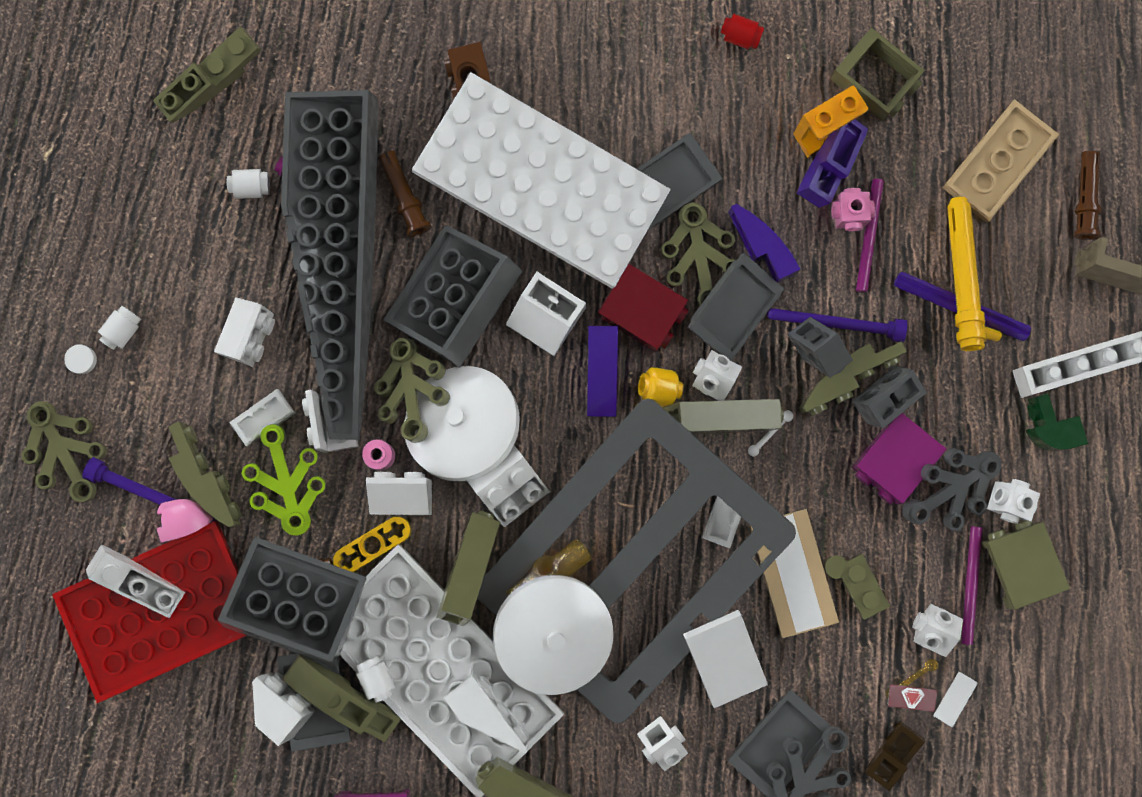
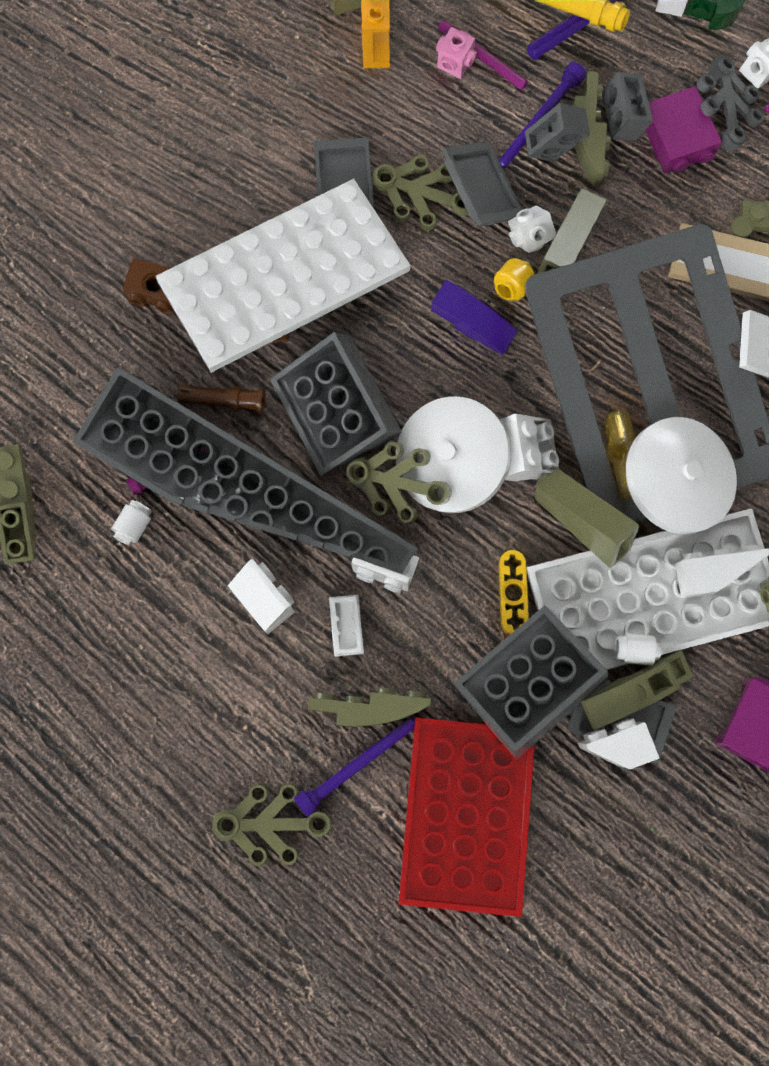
camera: 60 degrees left, 5 degrees down
white tile [64,345,97,374] -> none
white slope [86,544,185,618] -> none
white brick [98,305,141,350] -> none
bright pink brick [157,499,213,542] -> none
lime plant [242,424,326,536] -> none
bright pink brick [362,440,395,471] -> none
white slope [366,472,432,515] -> none
white slope [506,272,586,356] -> none
dark red brick [598,264,689,353] -> none
white plate [702,496,741,548] -> none
red brick [720,13,764,50] -> none
dark purple slope [728,204,801,283] -> none
white hinge [748,410,794,457] -> none
dark purple slope [797,119,868,208] -> none

